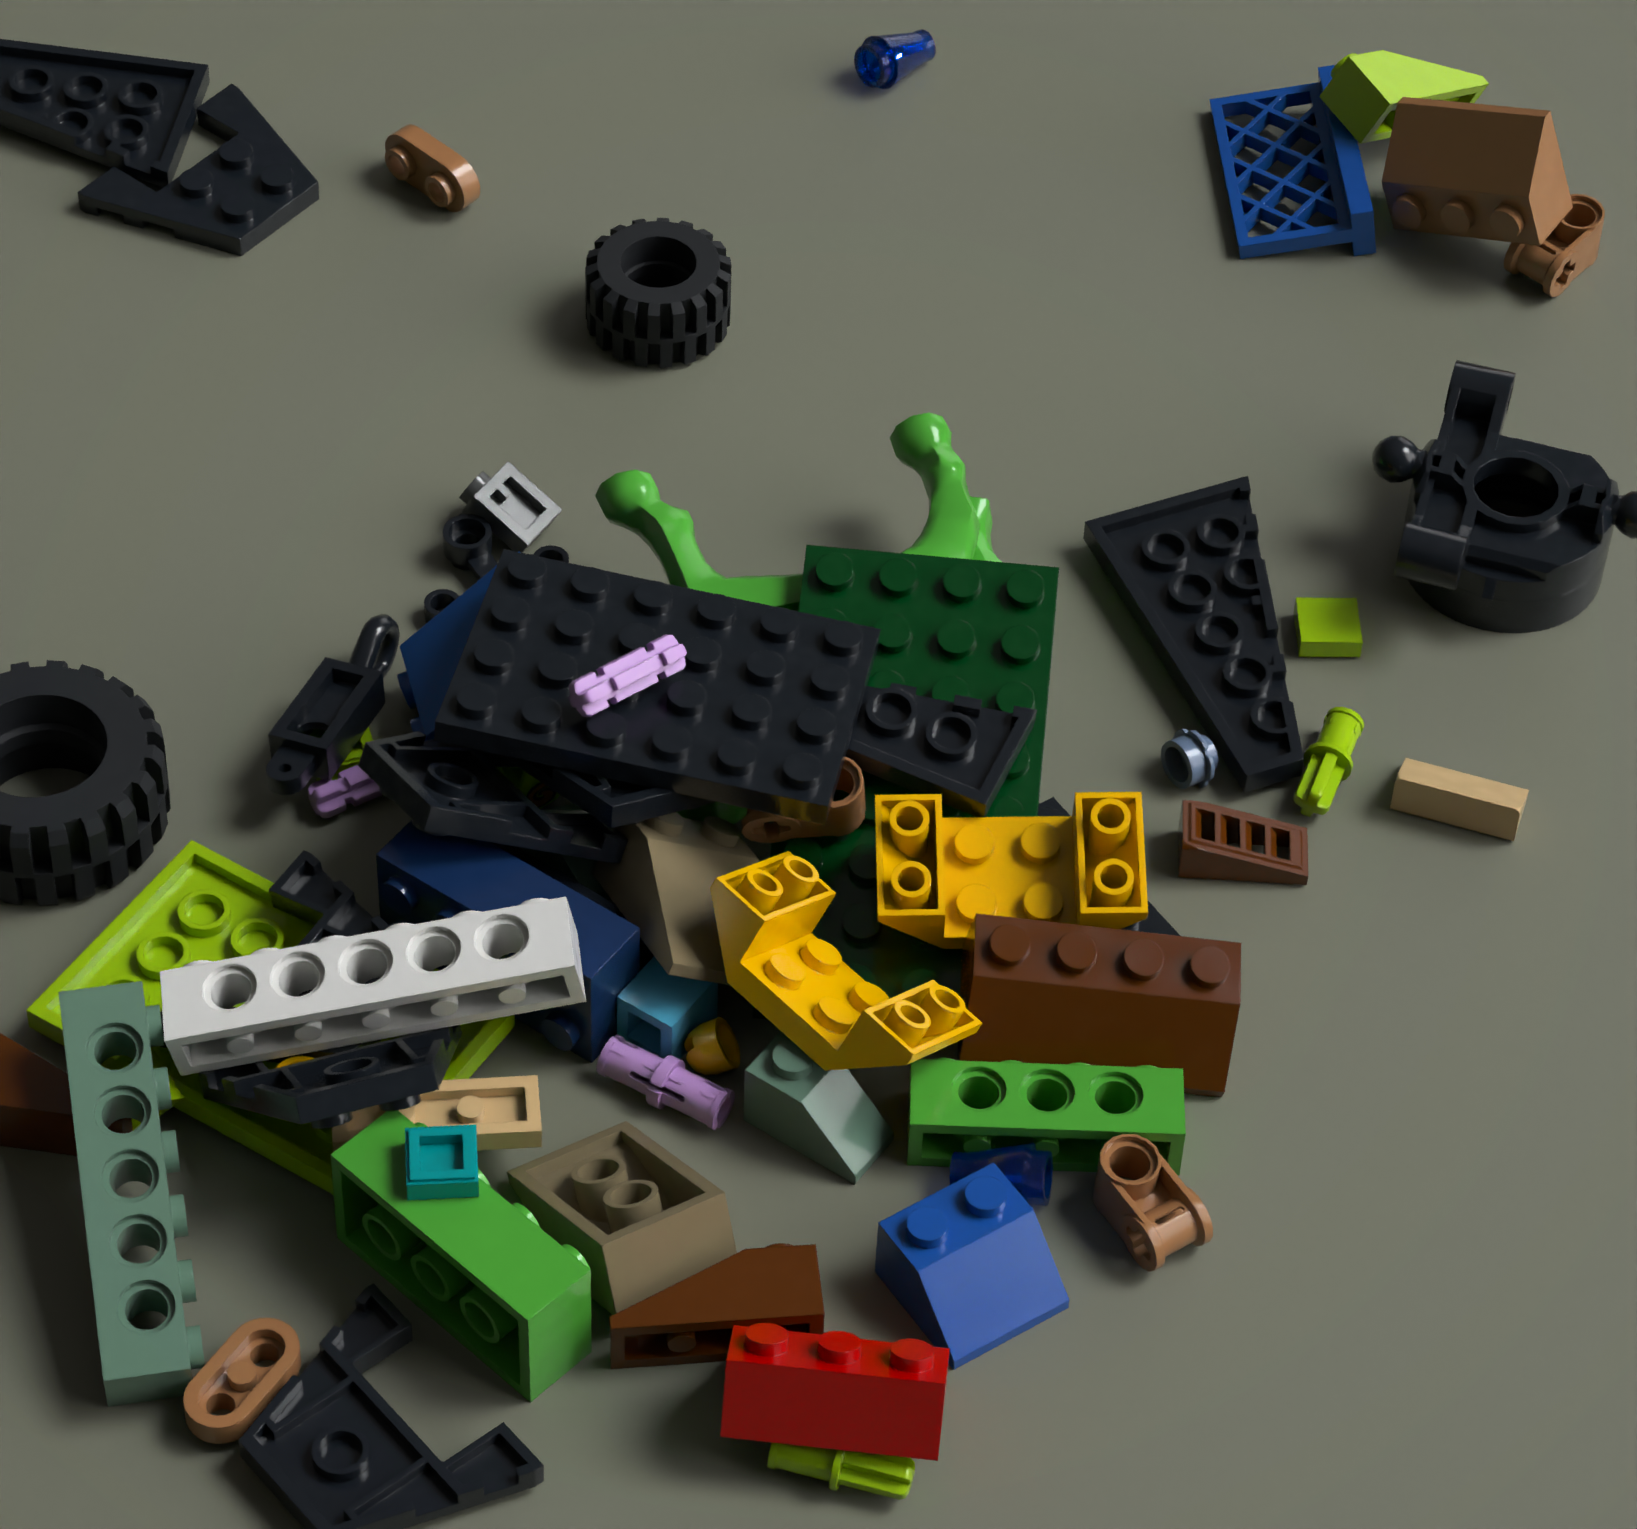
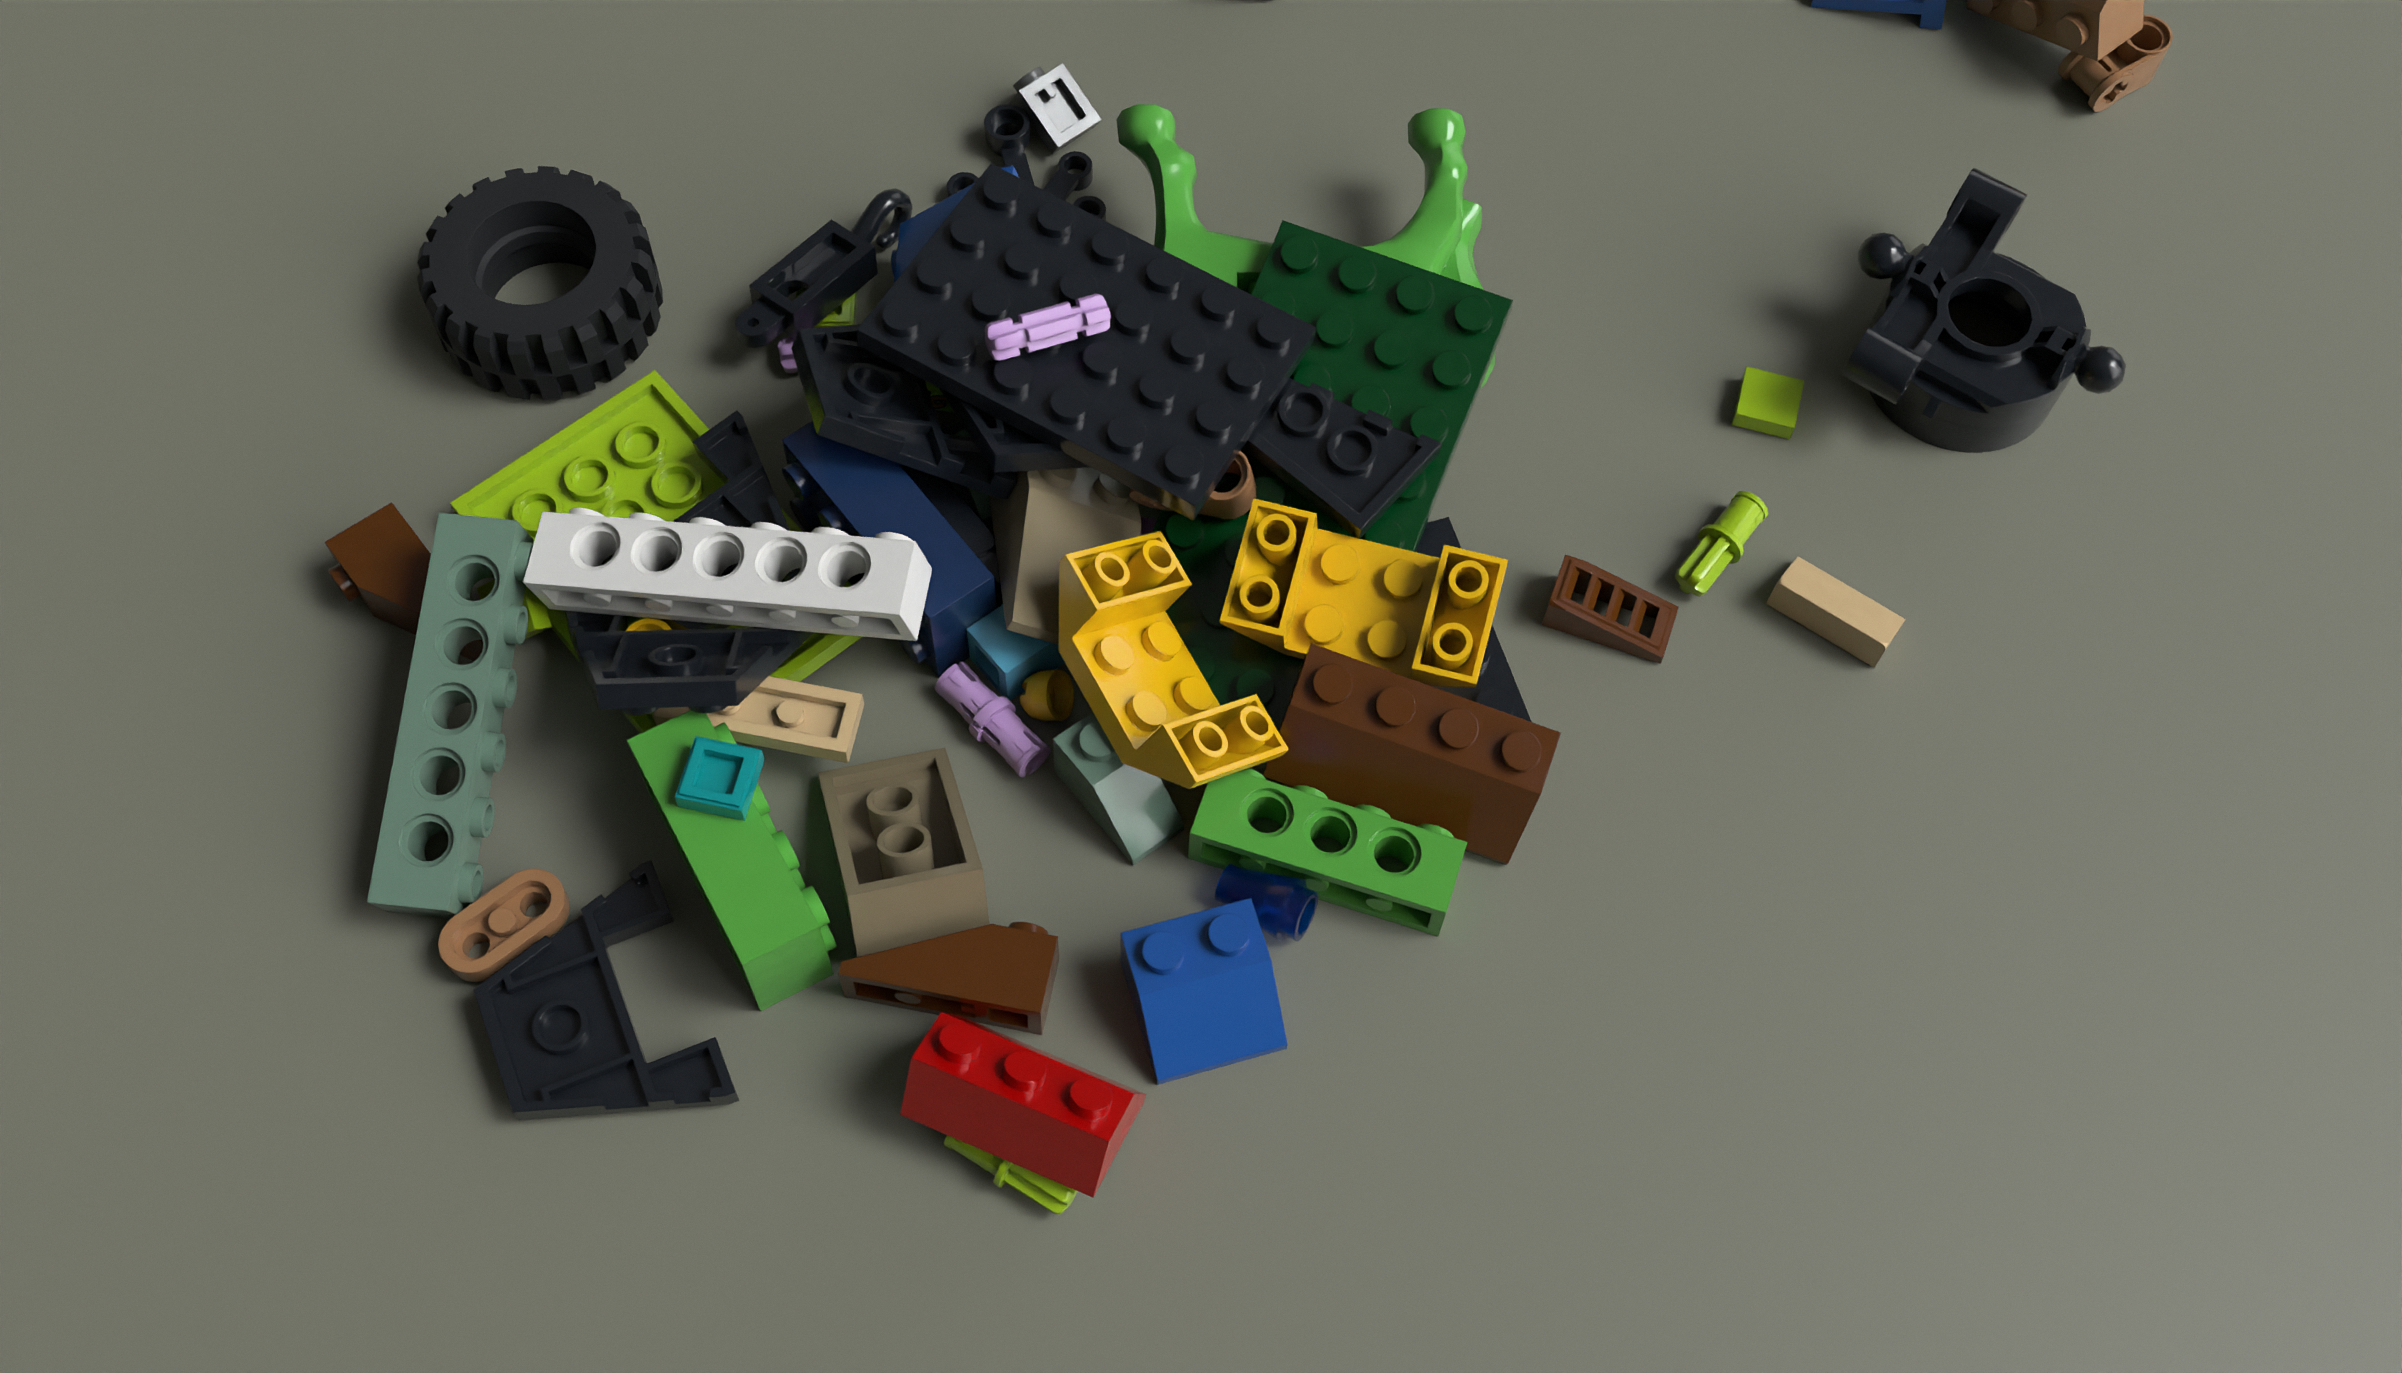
camera: 15 degrees right, 15 degrees up
black wing [1083,476,1304,793] -> none
medium nougat piece [1093,1134,1213,1272] -> none
sand blue plate [1161,728,1218,789] -> none

